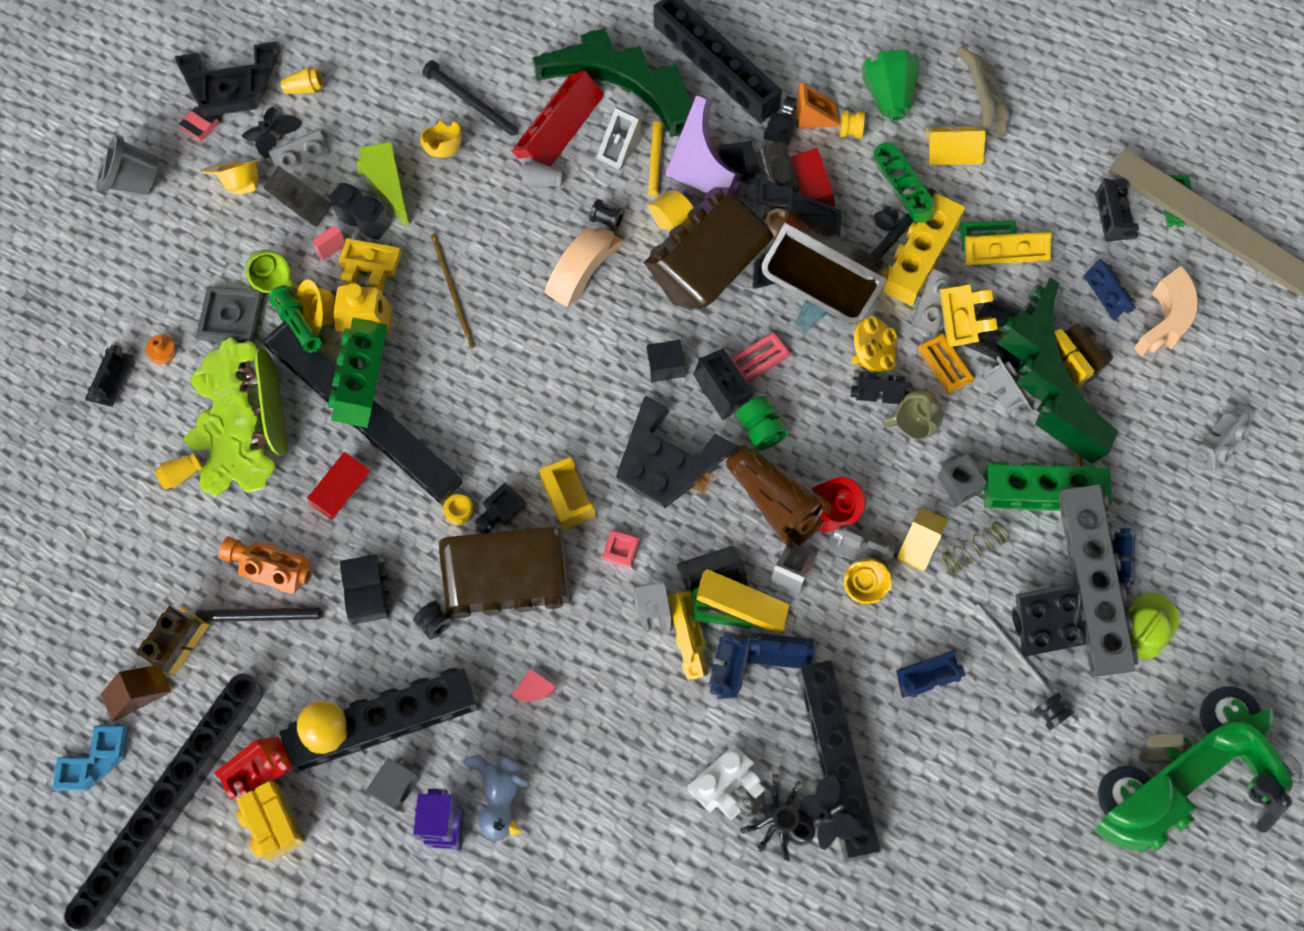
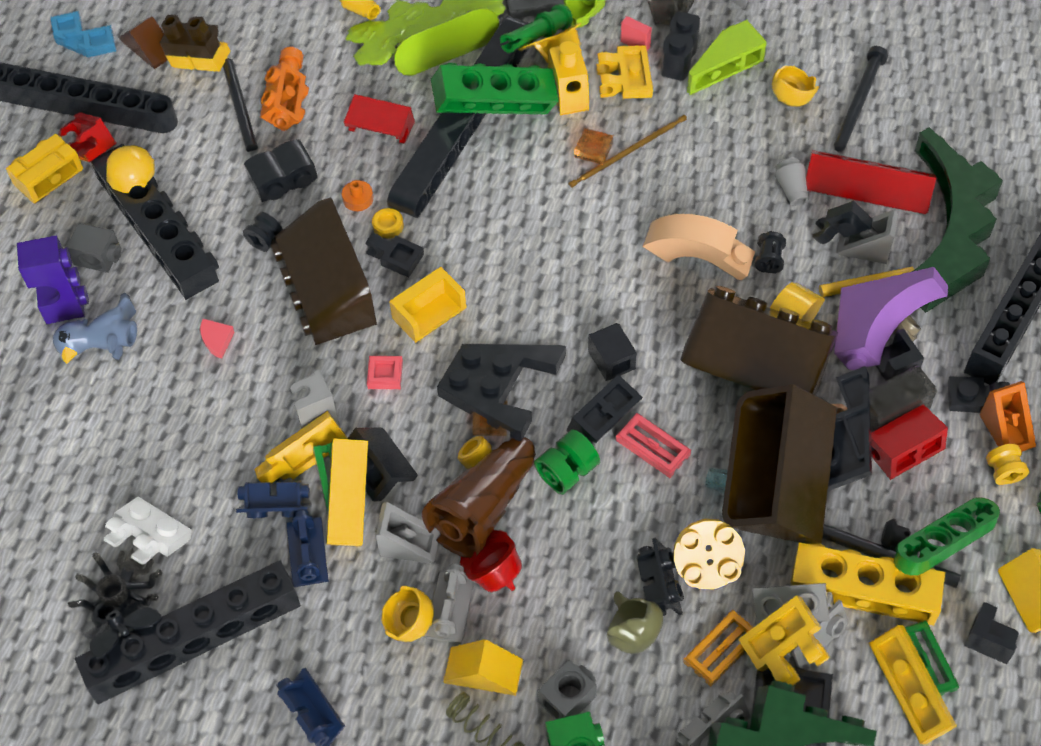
camera: 75 degrees right, 10 degrees down
none -> orange tile [342,180,374,211]
none -> yellow tile [457,436,492,469]
none -> clear orange plate [574,128,614,165]
none -> black plate [812,201,873,244]
none -> black panel [964,602,1019,665]

